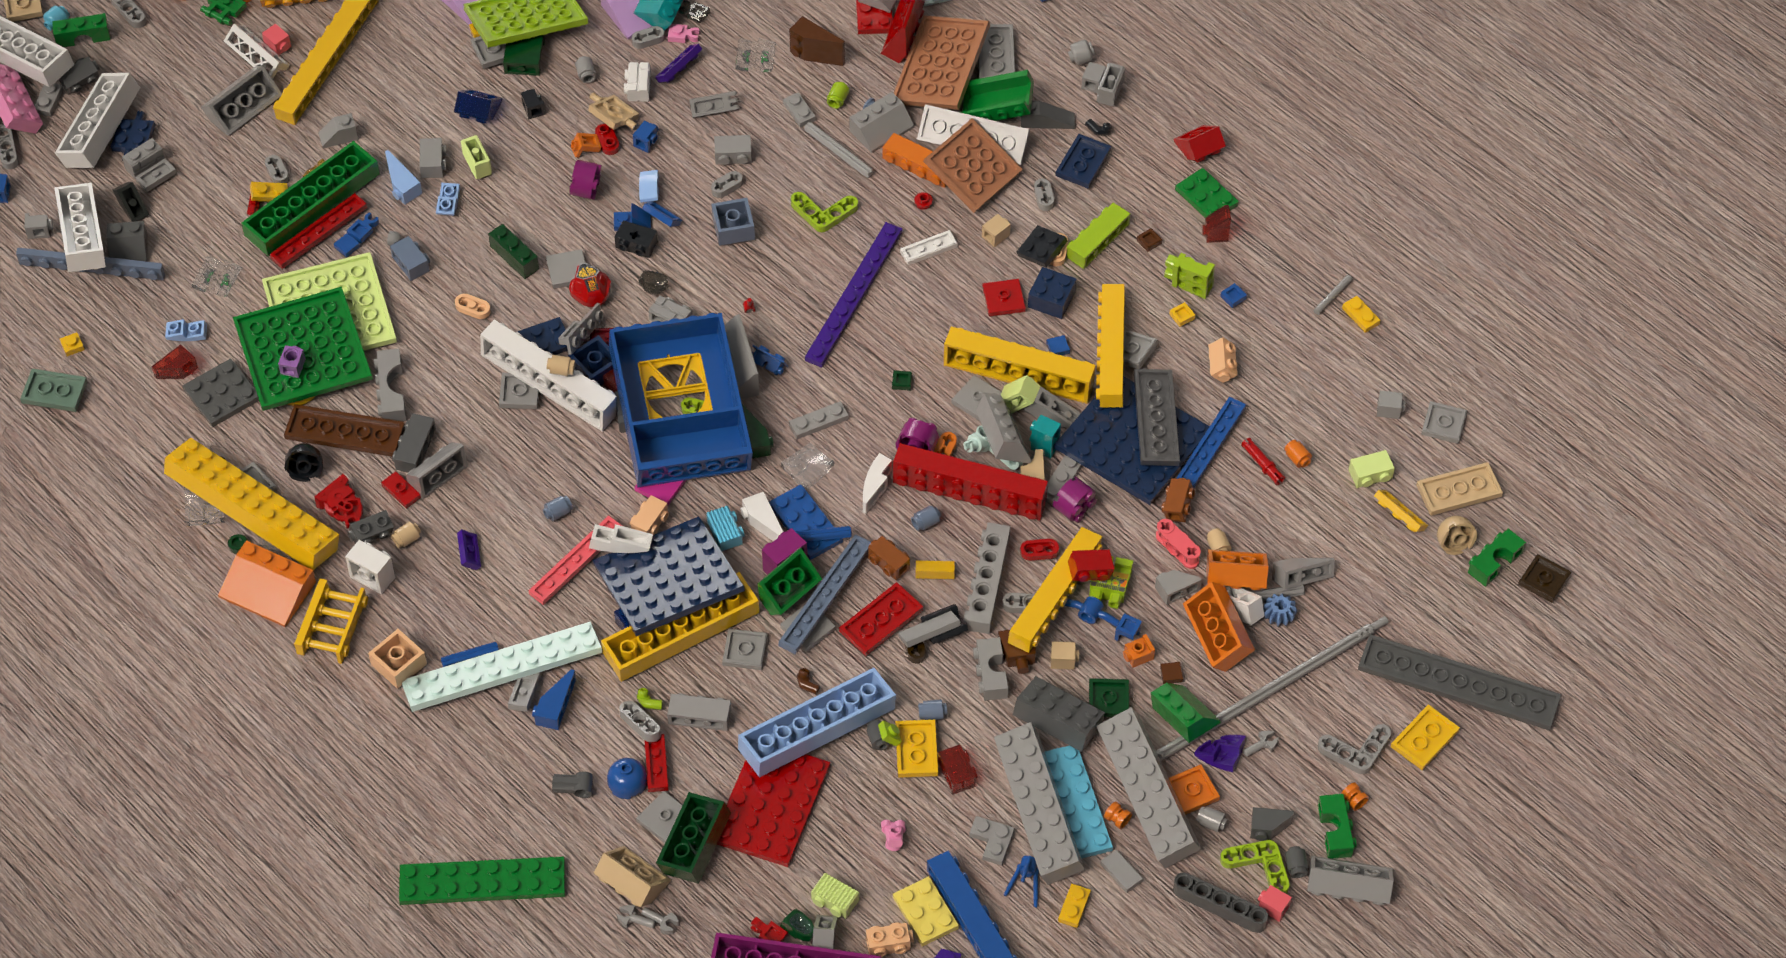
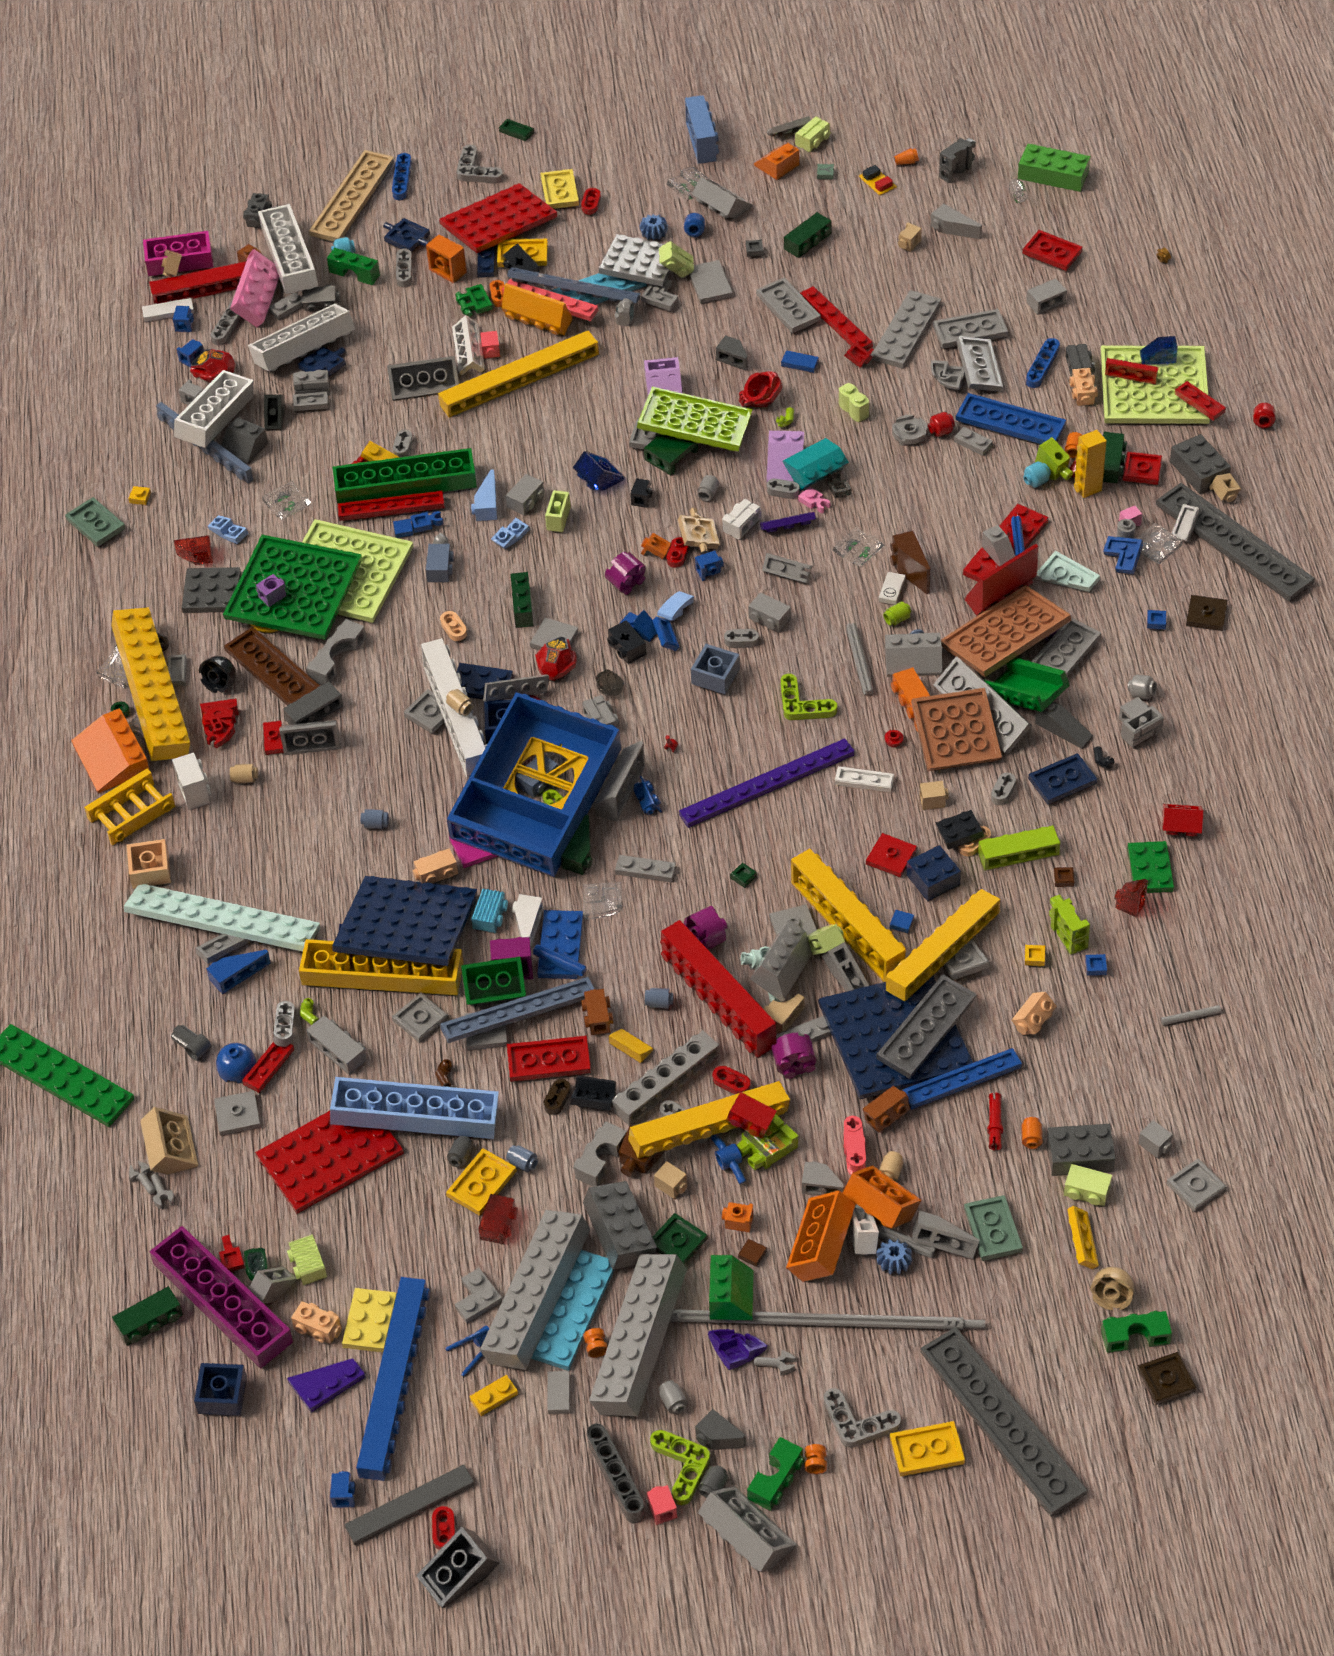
camera: 40 degrees right, 5 degrees down
light grey slope [319,113,358,148] -> none
dark grey brick [347,510,394,544] -> none
blue axle [441,642,499,667] -> none
dark purple plate [457,529,481,570] -> none
coral plate [528,515,622,605] -> none
white slope [589,524,653,553] -> none
dark green brick [656,792,731,884] -> none
light grey plate [783,92,816,128] -> none
white slope [863,453,892,514] -> none
lime plate [878,720,902,746] -> none
bright pink plate [881,820,906,851] -> none
light grey tile [898,611,961,648] -> none
orange beam [934,432,957,456] -> none
teal brick [1029,415,1061,459] -> none
blue panel [1114,613,1142,641] -> none
orange plate [1169,764,1220,815] -> none
yellow plate [1342,296,1380,333] -> none
tan plate [1416,462,1503,516] -> none
none -> red helmet [190,349,235,383]
none -> sand blue brick [516,755,558,798]
none -> white tile [879,572,905,605]
none -> sand green plate [964,1195,1023,1261]
none -> dark grey brick [1046,1124,1116,1176]

